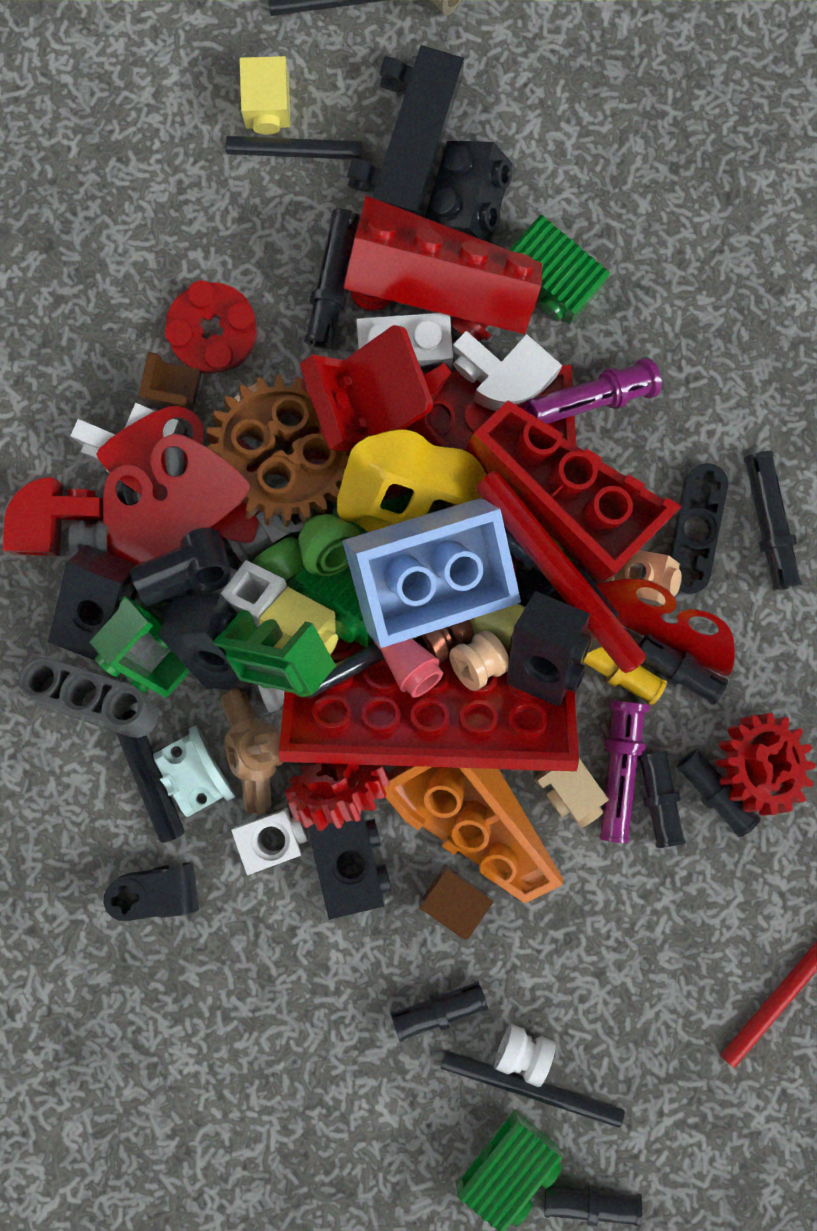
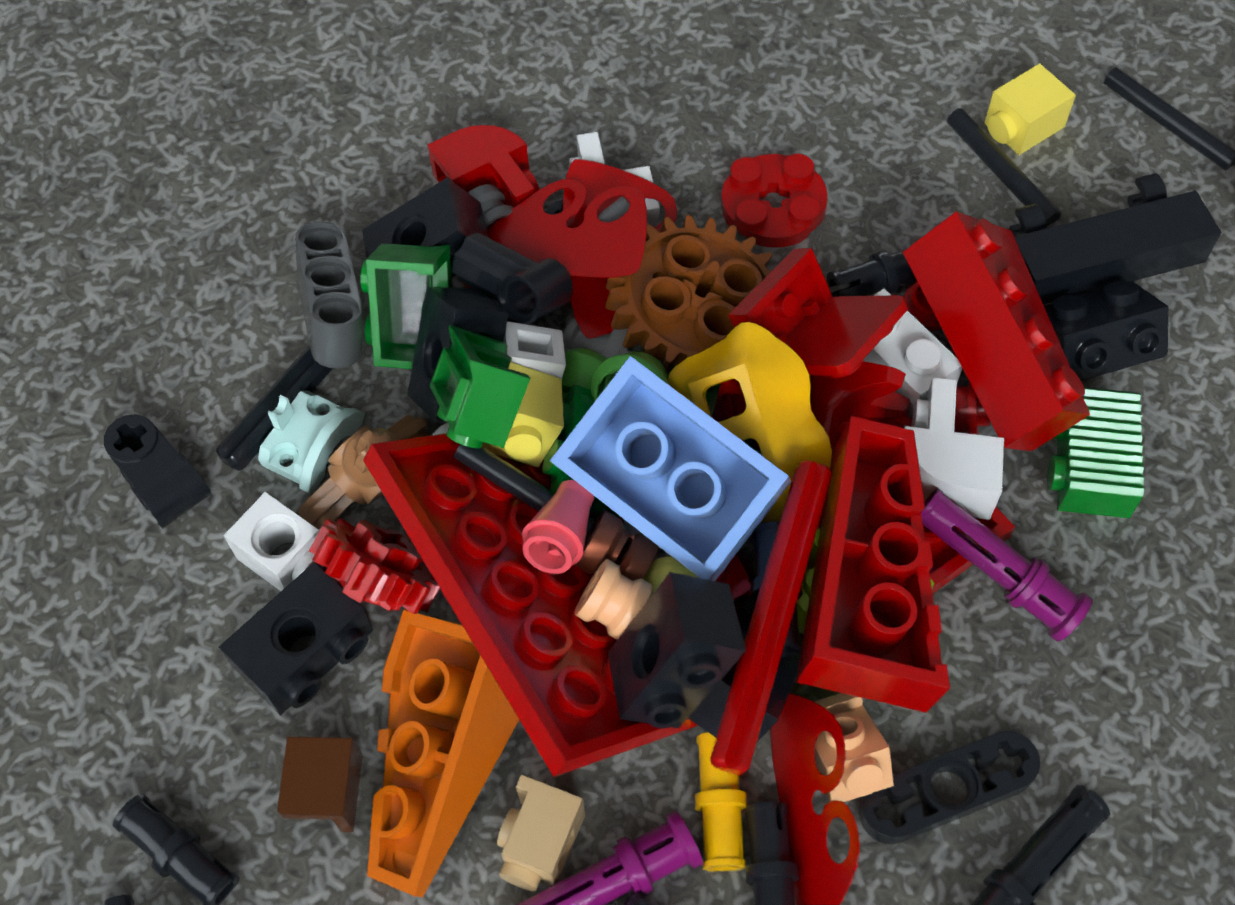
camera: 65 degrees right, 25 degrees down
reddish brown panel [138,352,202,412] -> none

